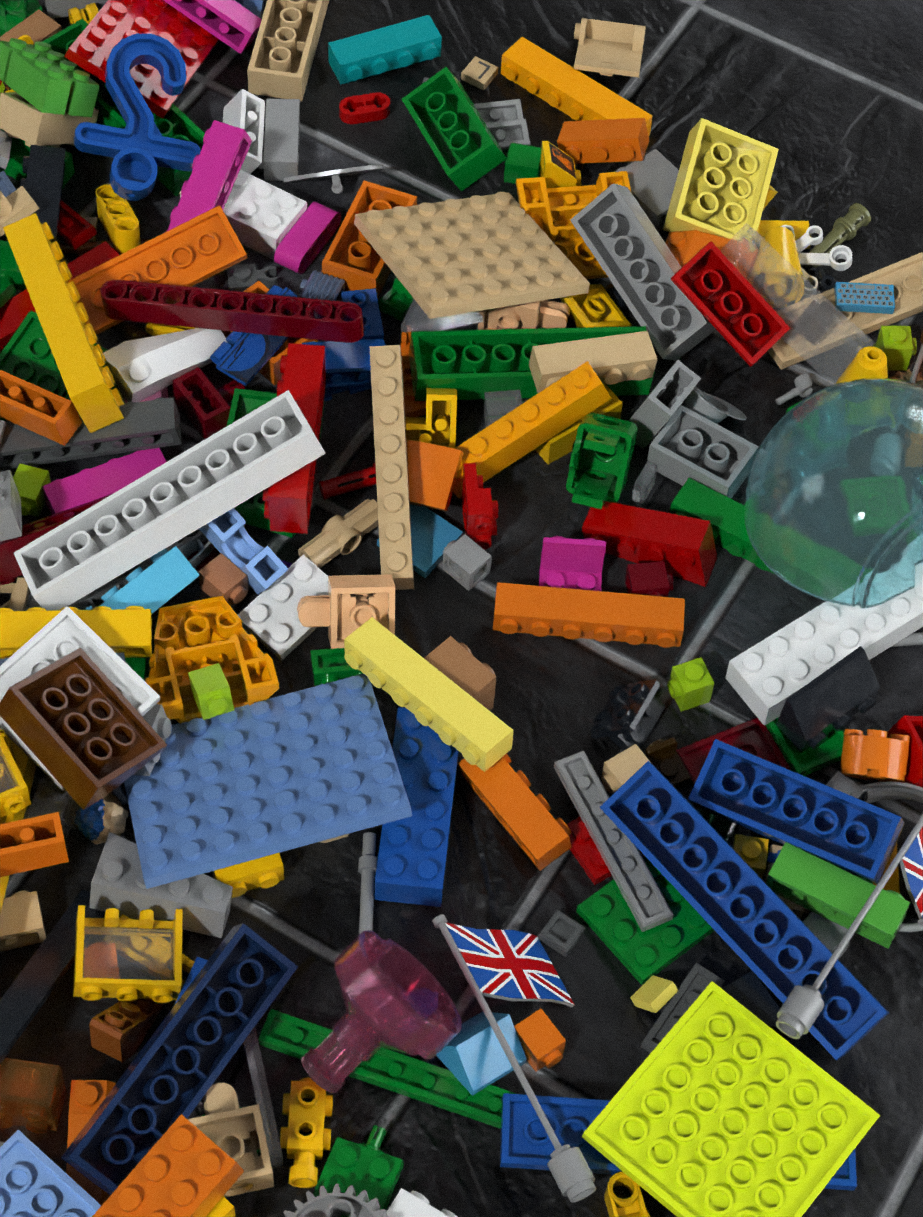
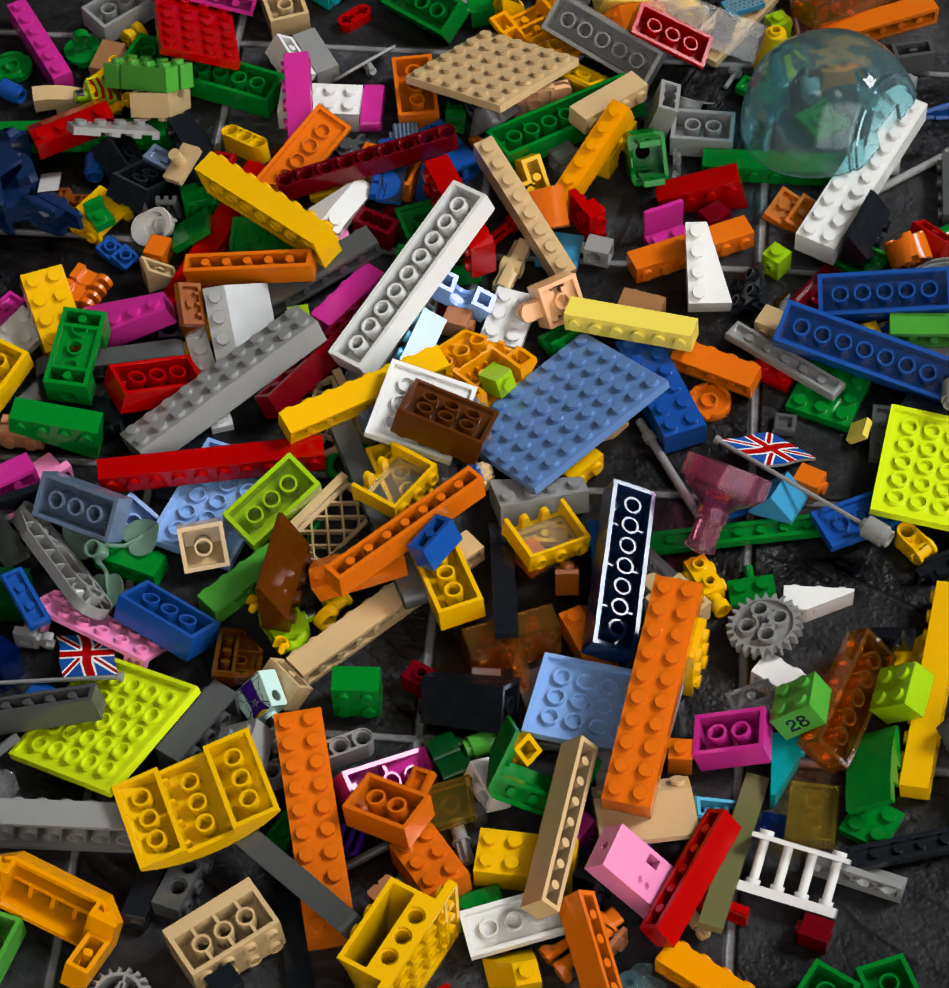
camera: 20 degrees left, 5 degrees down
blue piece [74,33,201,201] -> none
none -> white wedge [684,222,732,312]
none -> orange tile [689,383,732,422]
none -> orange slope [761,186,816,233]

